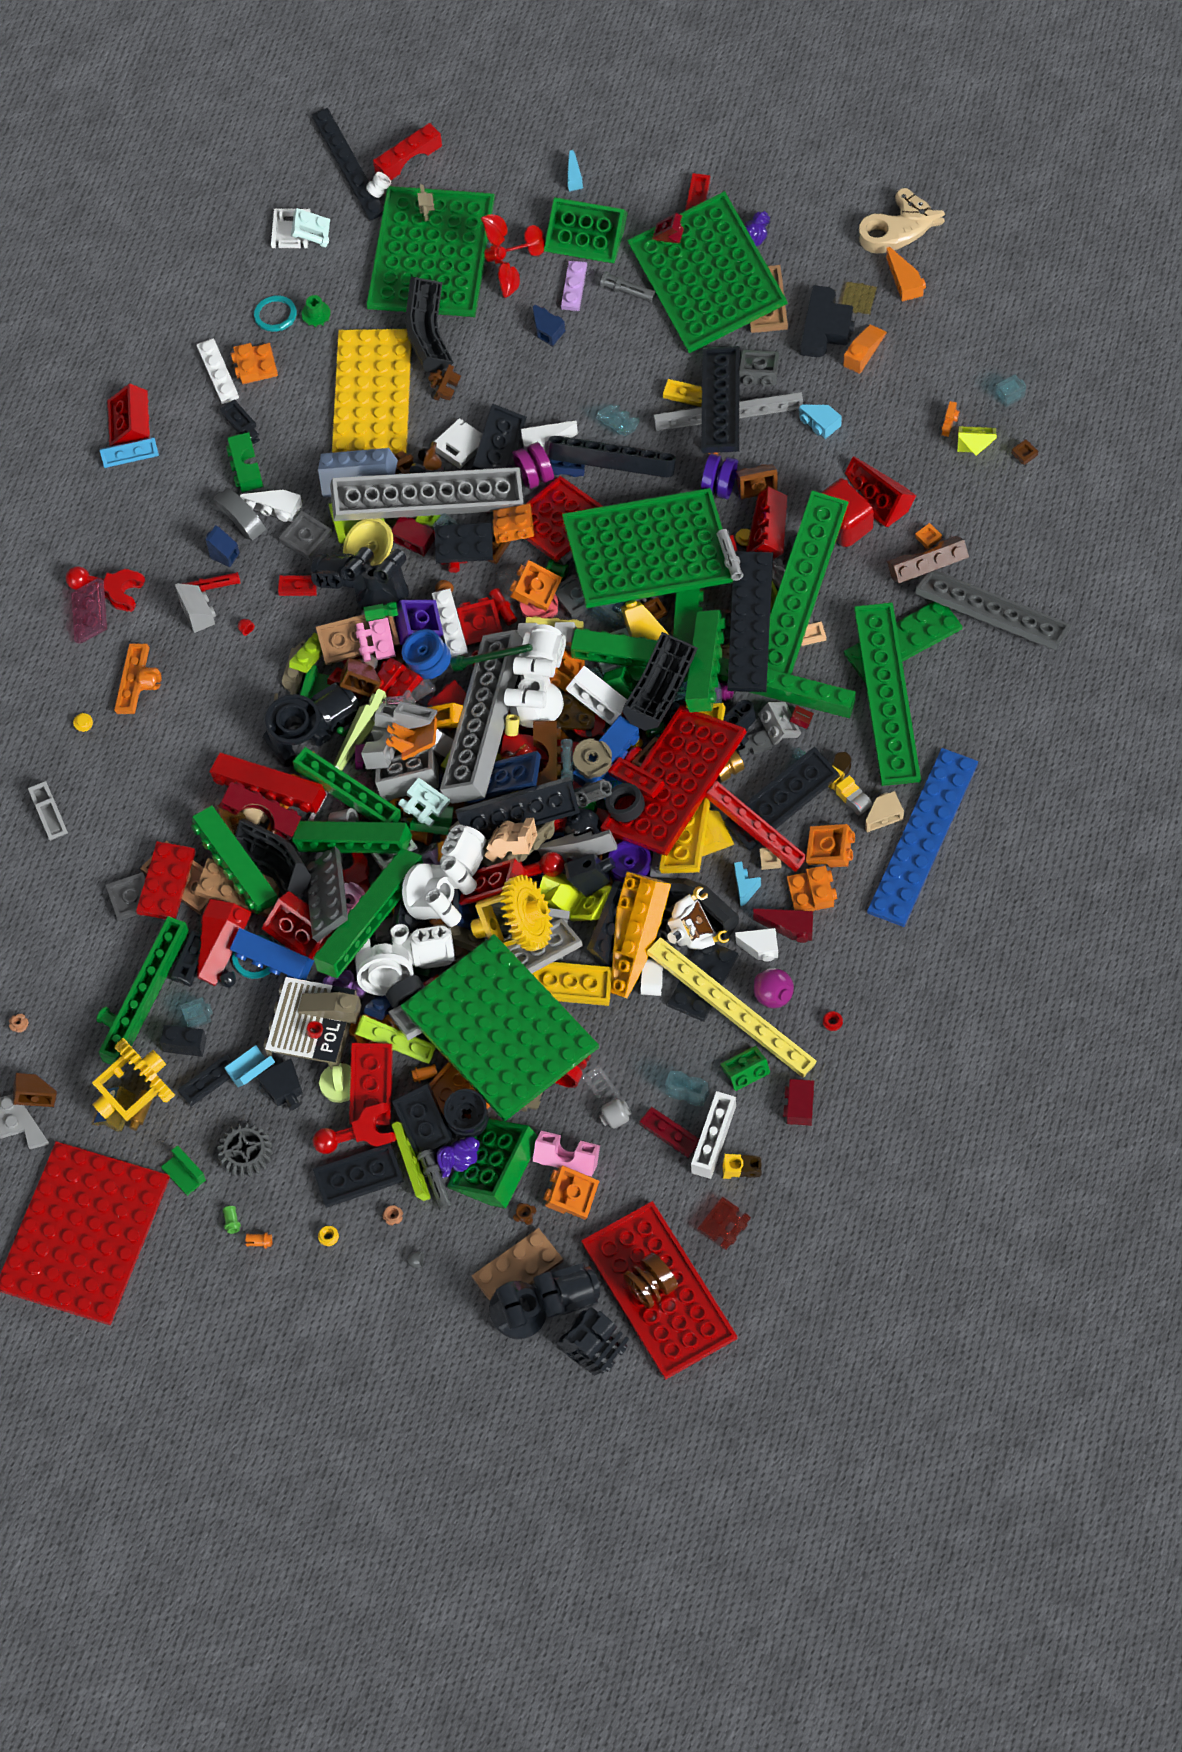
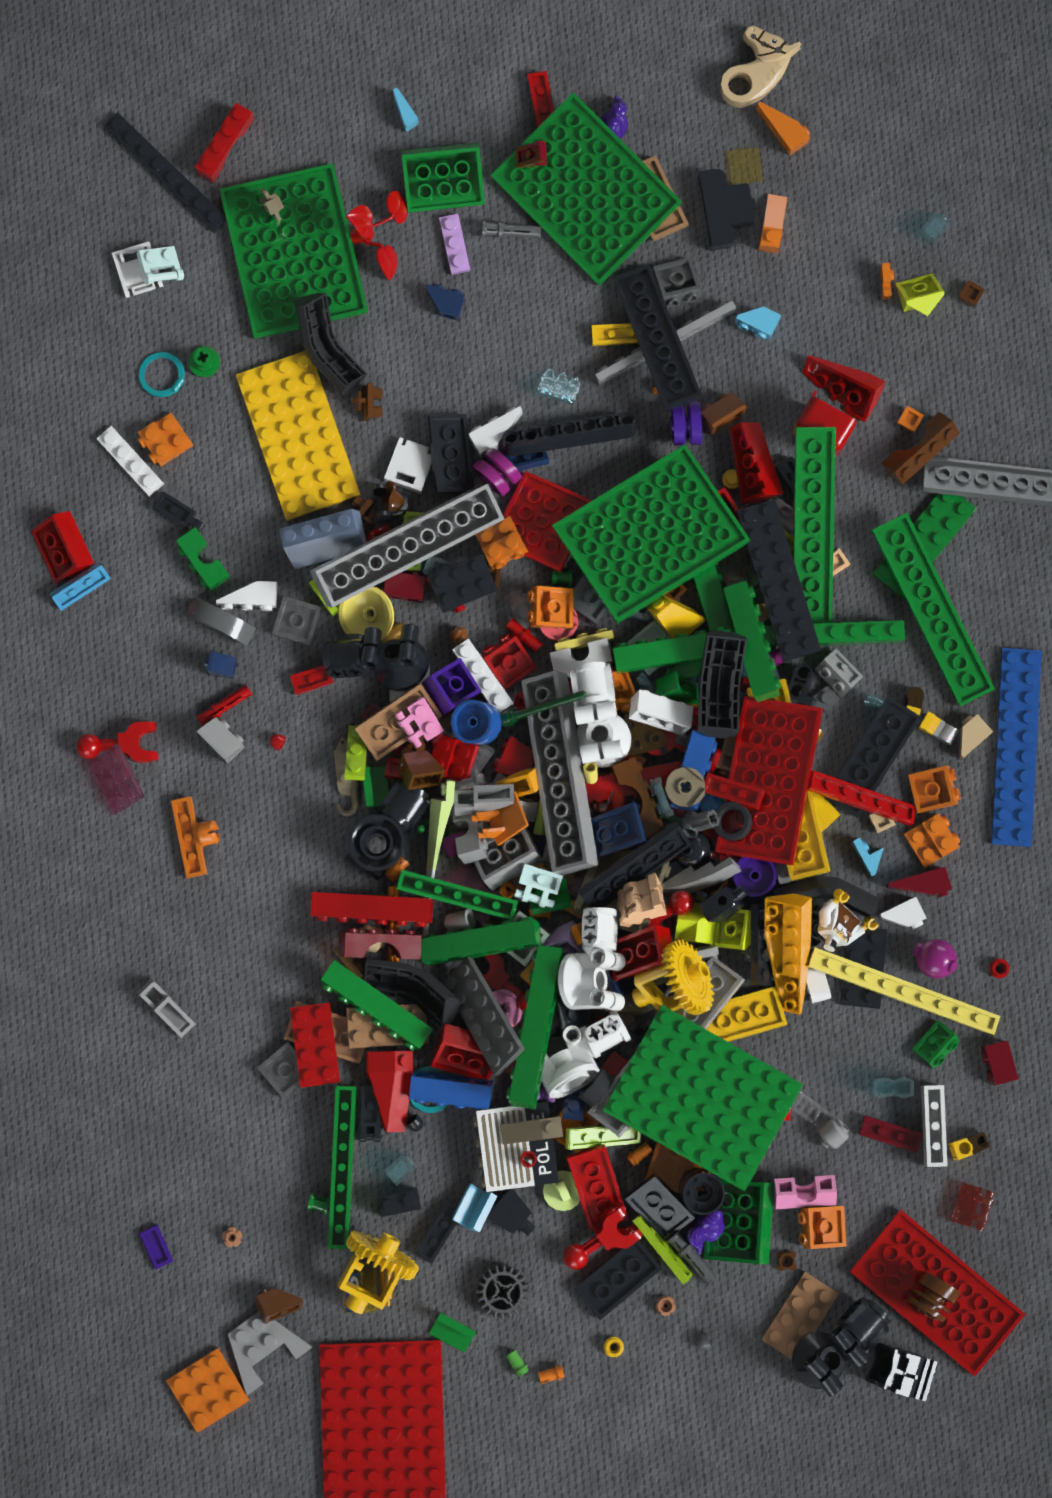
camera: 30 degrees left, 20 degrees up
yellow plate [73,713,93,732] -> none
green bar [364,602,398,622] -> none
white wheel [366,172,391,198] -> none
light grey pin [717,529,743,581] -> none
dark red tile [790,705,814,729] -> none

